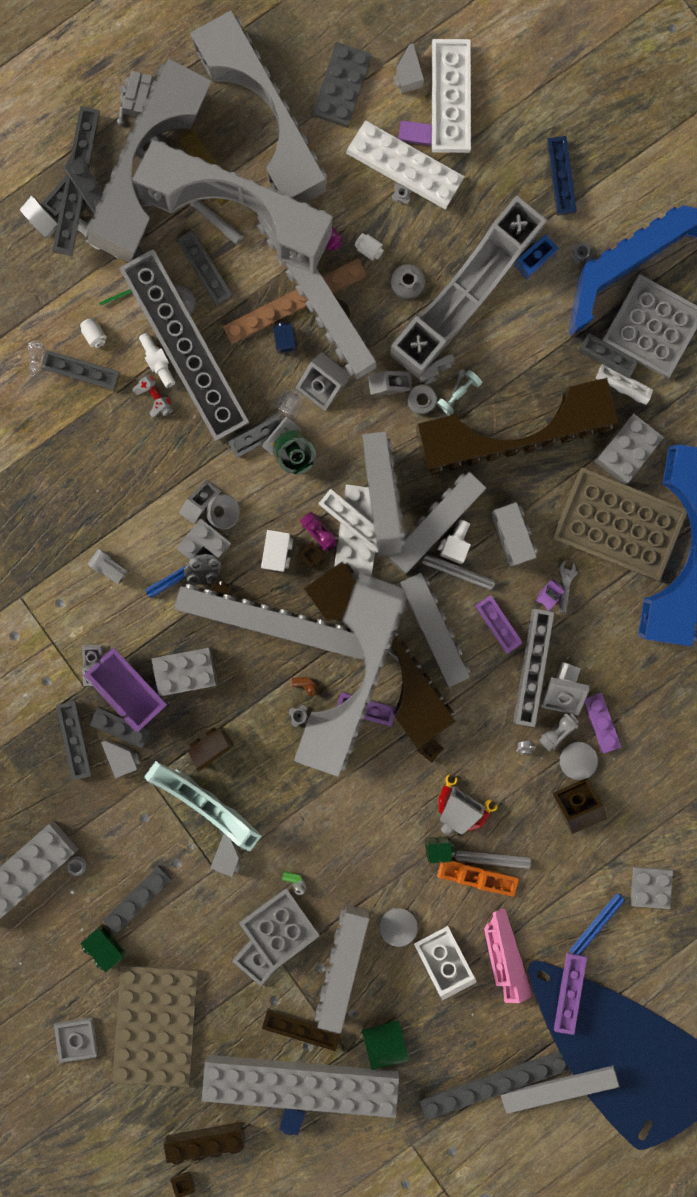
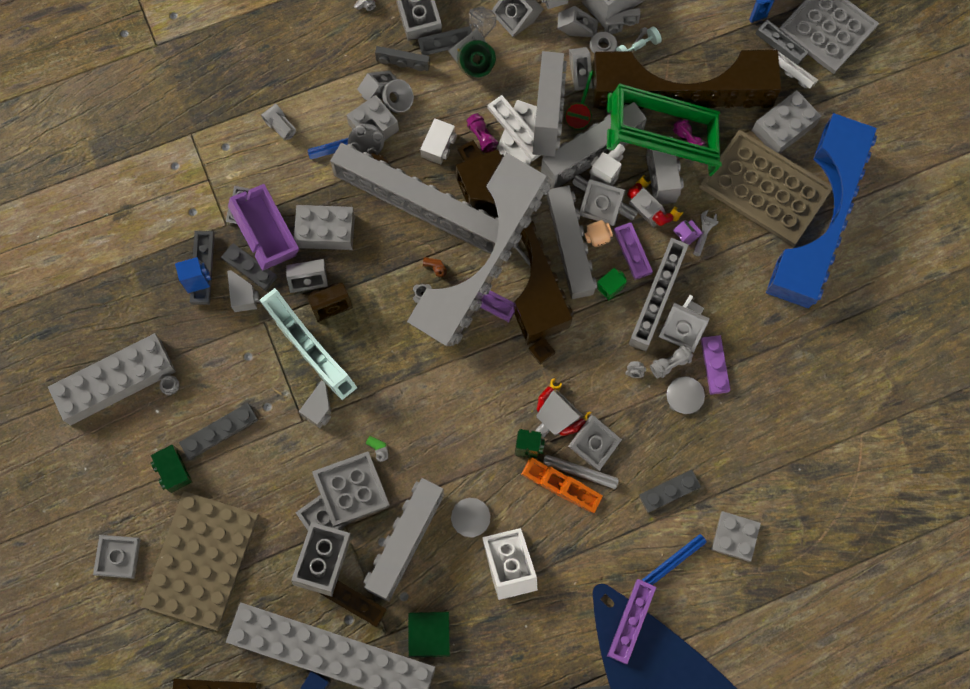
camera: 15 degrees right, 15 degrees down
bright pink wedge [484,909,533,1003] -> none
dark brown slope [553,778,607,834] -> none
none -> blue brick [175,257,211,293]
none -> light grey brick [286,259,328,293]
none -> light grey brick [291,522,351,597]
none -> dark grey plate [375,46,430,71]
none -> piece [565,71,594,130]
none -> light grey plate [568,415,622,471]
none -> light grey slope [569,47,593,91]
none -> light grey plate [579,179,626,226]
none -> light nougat head [584,220,613,247]
none -> green brick [597,268,627,301]
none -> green piece [607,84,722,176]
none -> torso [627,175,683,228]
none -> dark grey plate [639,469,701,513]
none -> magenta piece [673,119,707,147]

